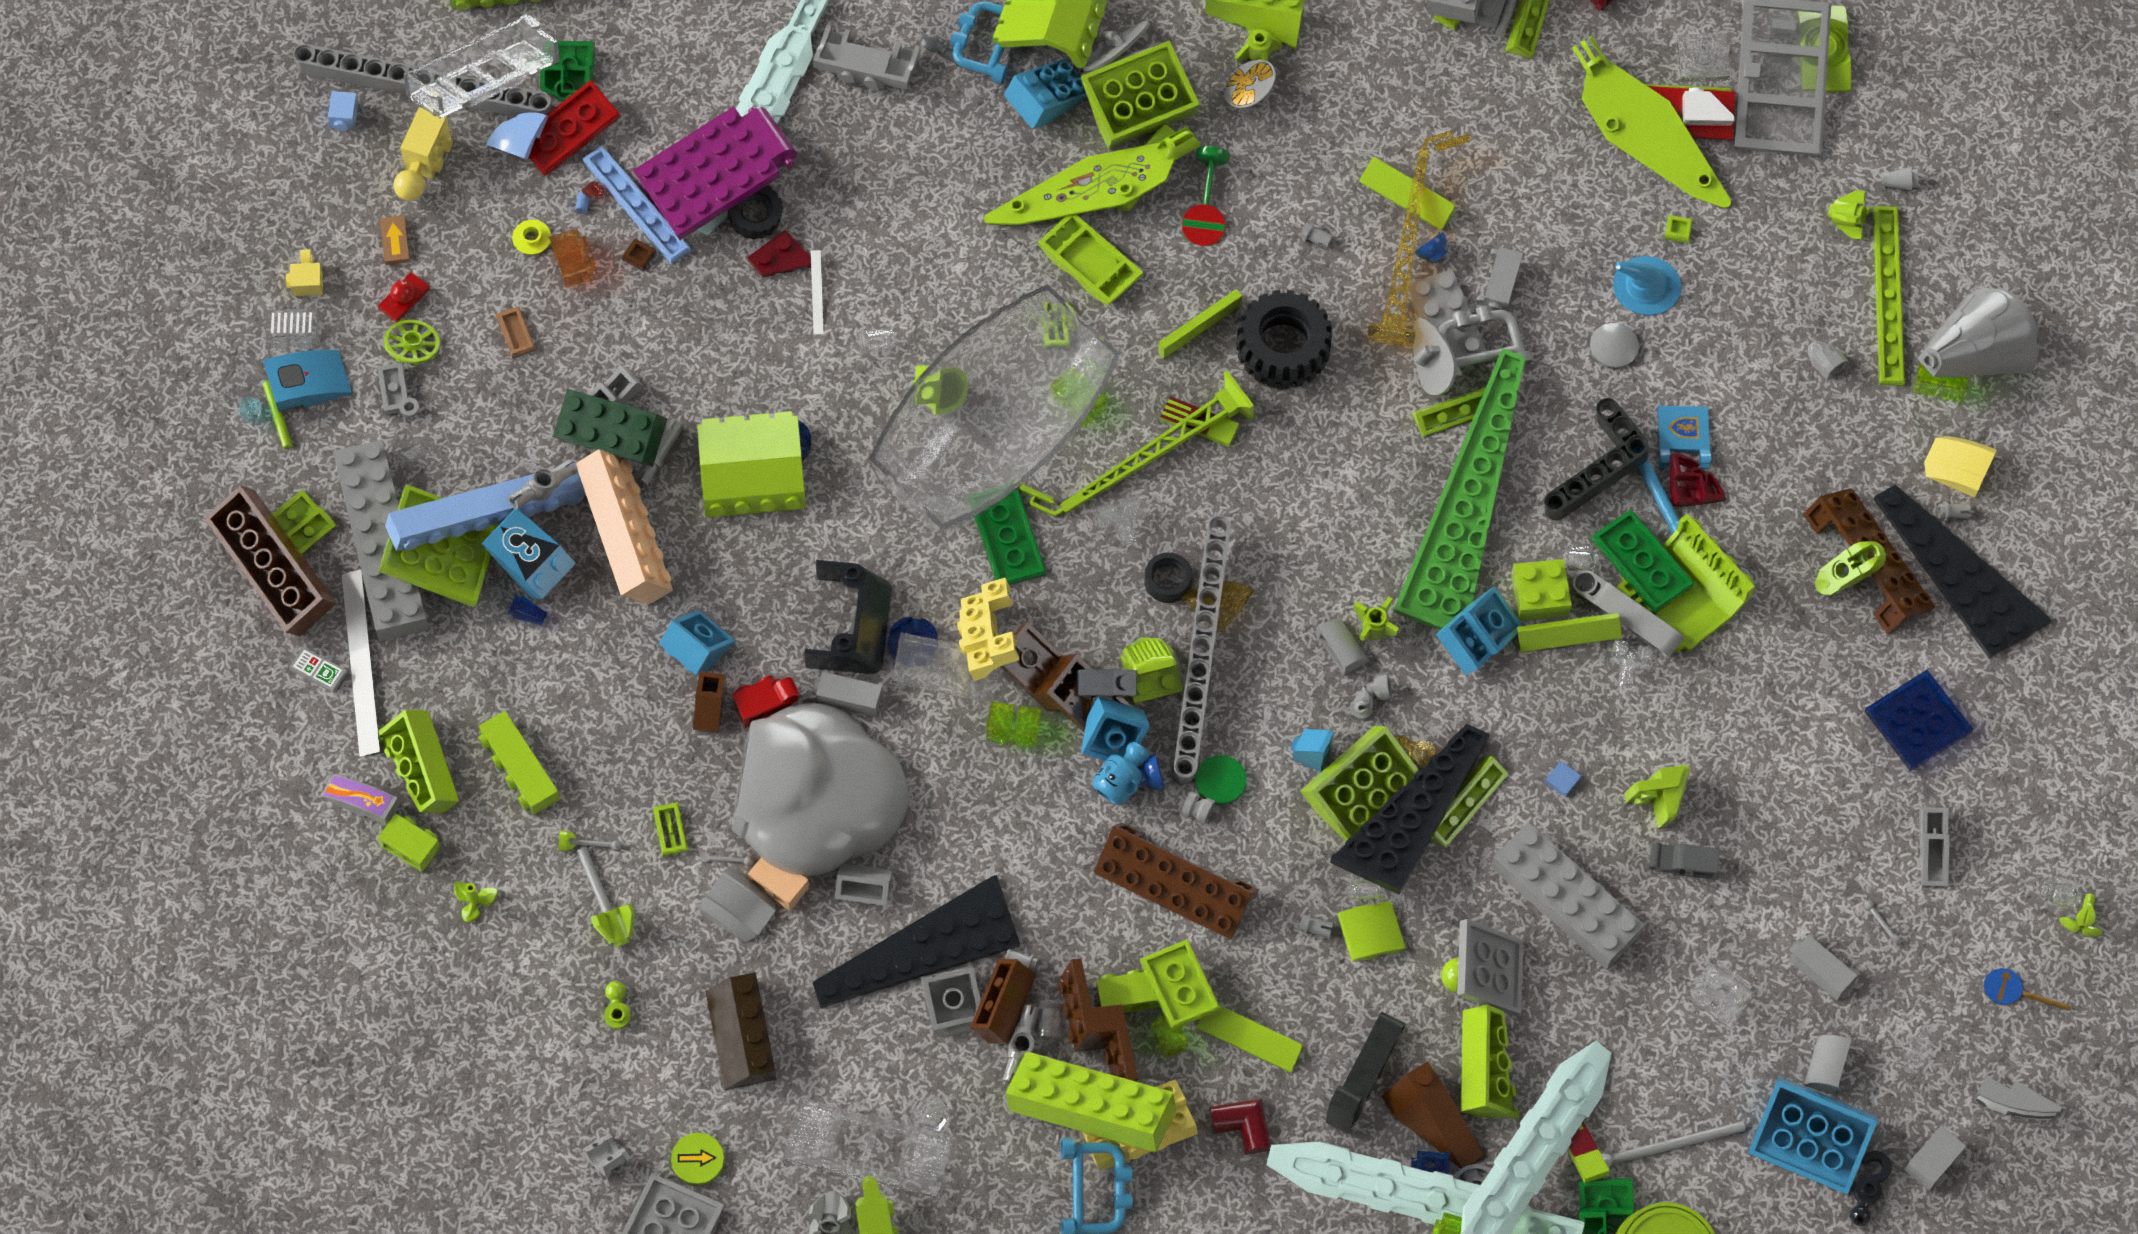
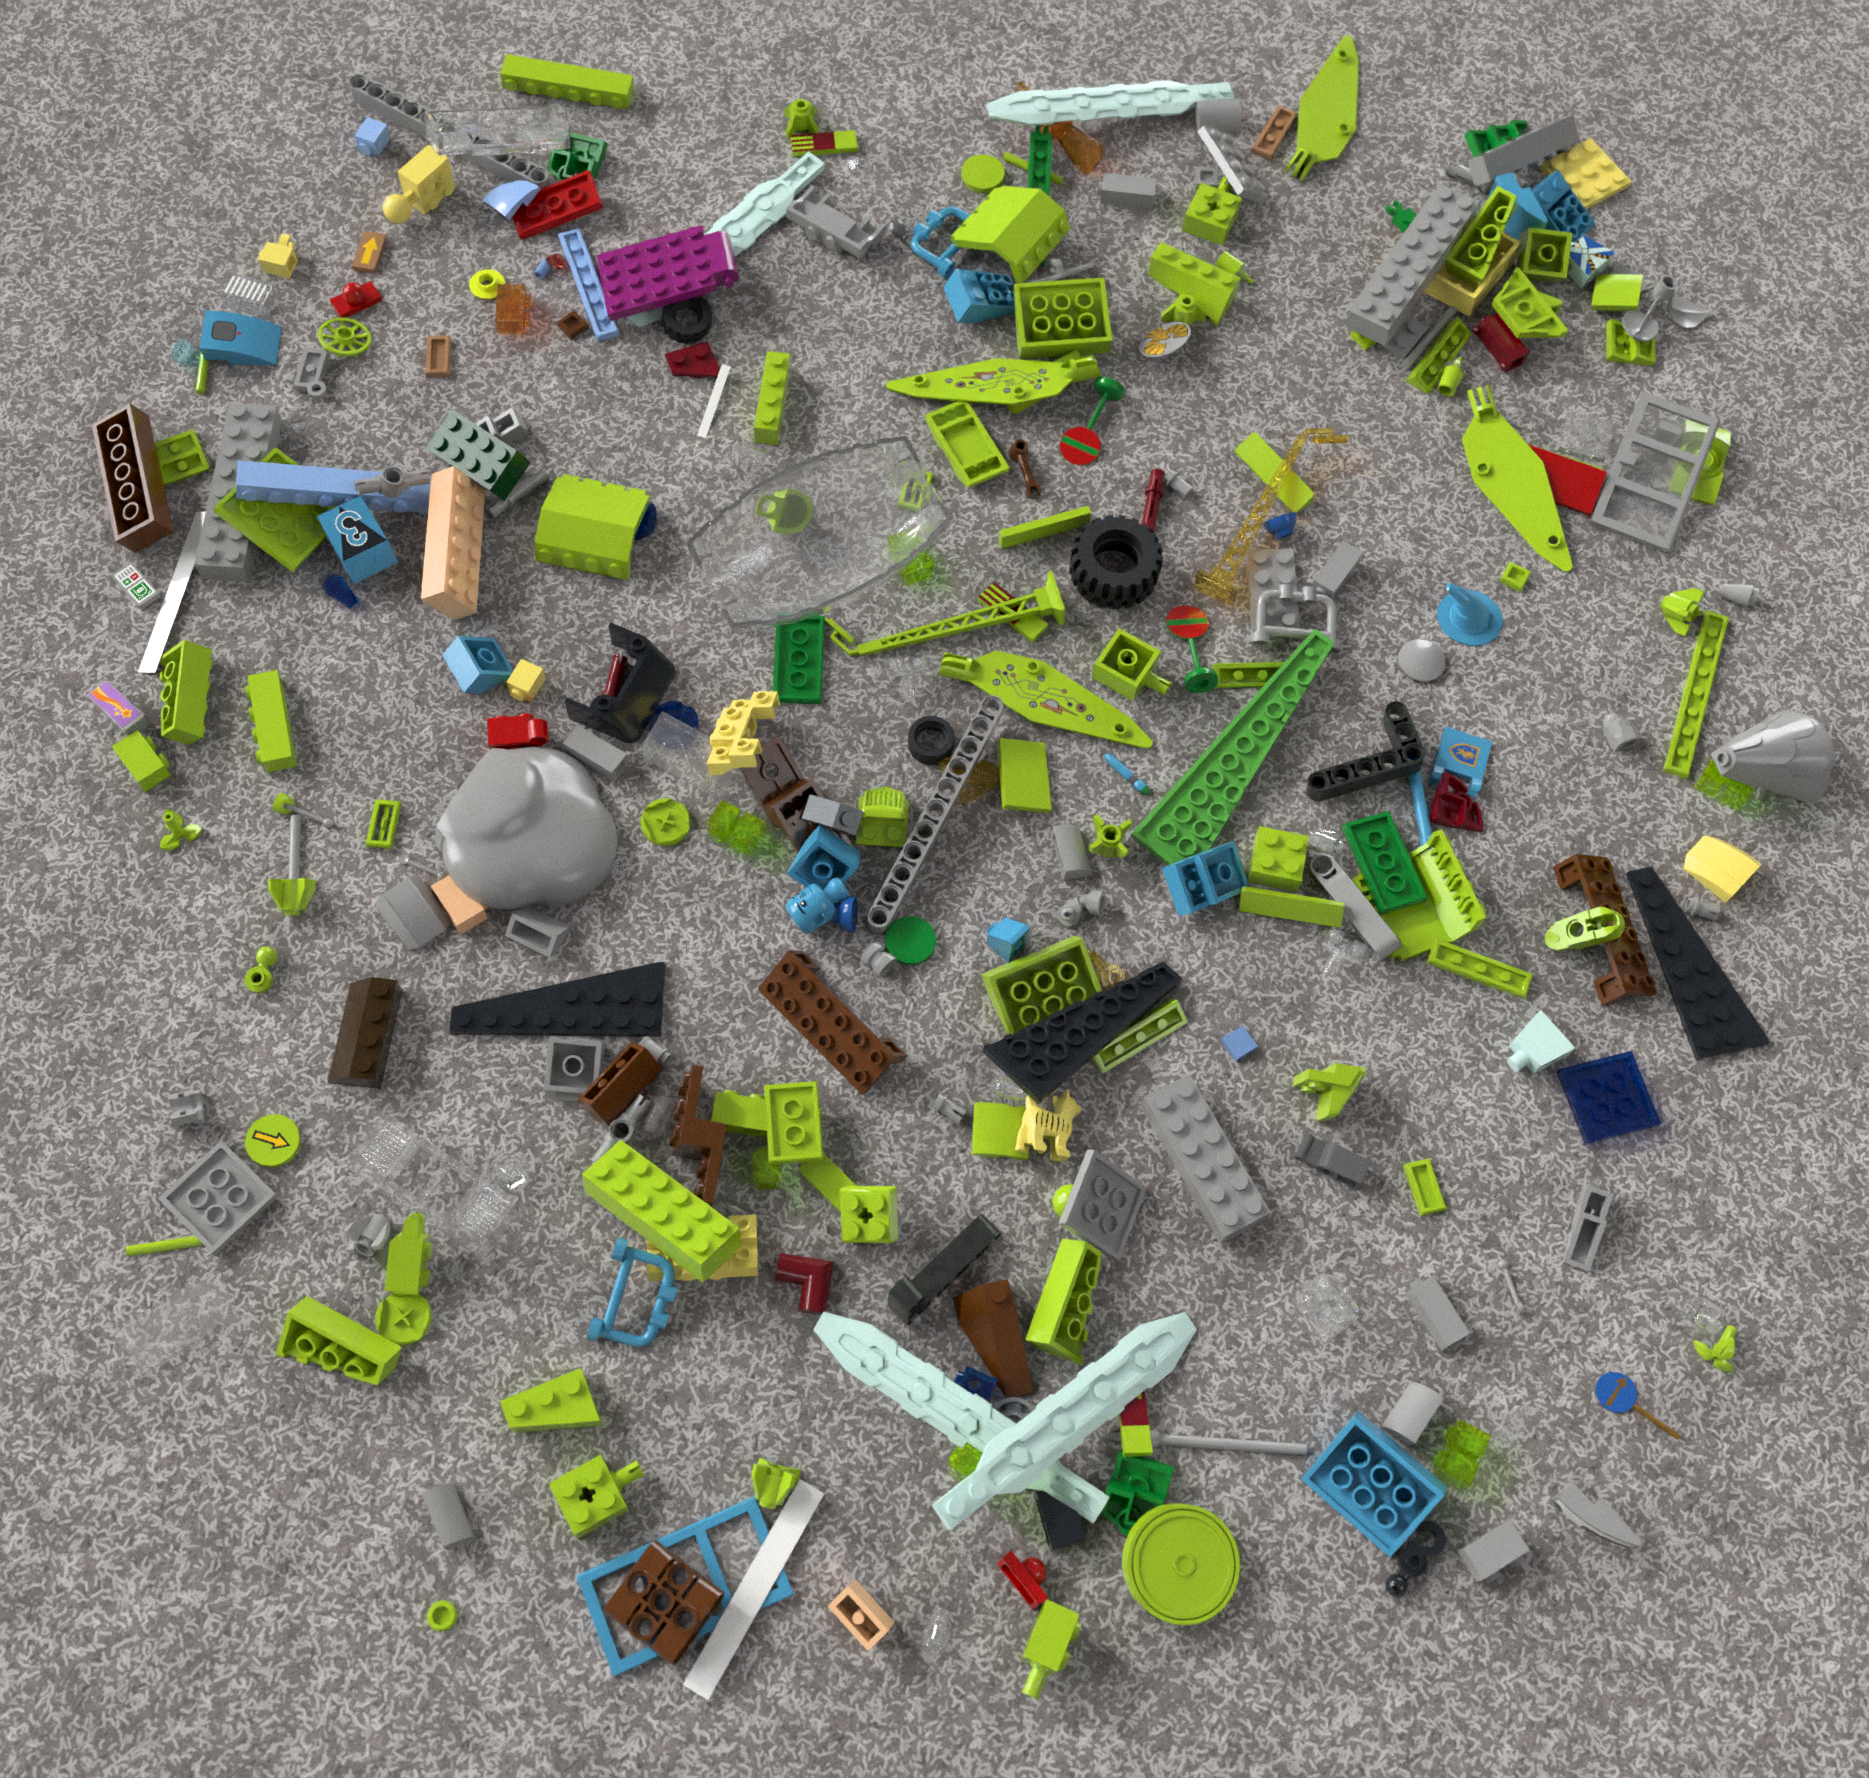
camera: 15 degrees right, 0 degrees up
reddish brown slope [693,671,727,733] -> none
light grey shield [1413,318,1457,396] -> none
white slope [1682,87,1734,126] -> none
none -> light yellow brick [507,659,546,702]
none -> dark red pin [601,654,628,698]
none -> lime tile [640,798,691,846]
none -> lime brick [754,351,790,445]
none -> lime brick [840,1186,899,1243]
none -> lime wing [939,650,1153,749]
none -> lime tile [996,738,1052,813]
none -> reddish brown brick [1008,439,1041,499]
none -> light yellow animal [1015,1089,1081,1162]
none -> lime brick [1091,628,1172,701]
none -> dark azure piece [1104,753,1150,795]
none -> dark red pin [1141,469,1165,533]
none -> piece [1166,605,1218,693]
none -> lime tile [1403,1158,1447,1216]
none -> lime tile [1427,938,1532,999]
none -> clear neon green piece [1432,1419,1492,1490]
none -> lime piece [1437,357,1466,397]
none -> light aqua torso [1507,1010,1575,1074]

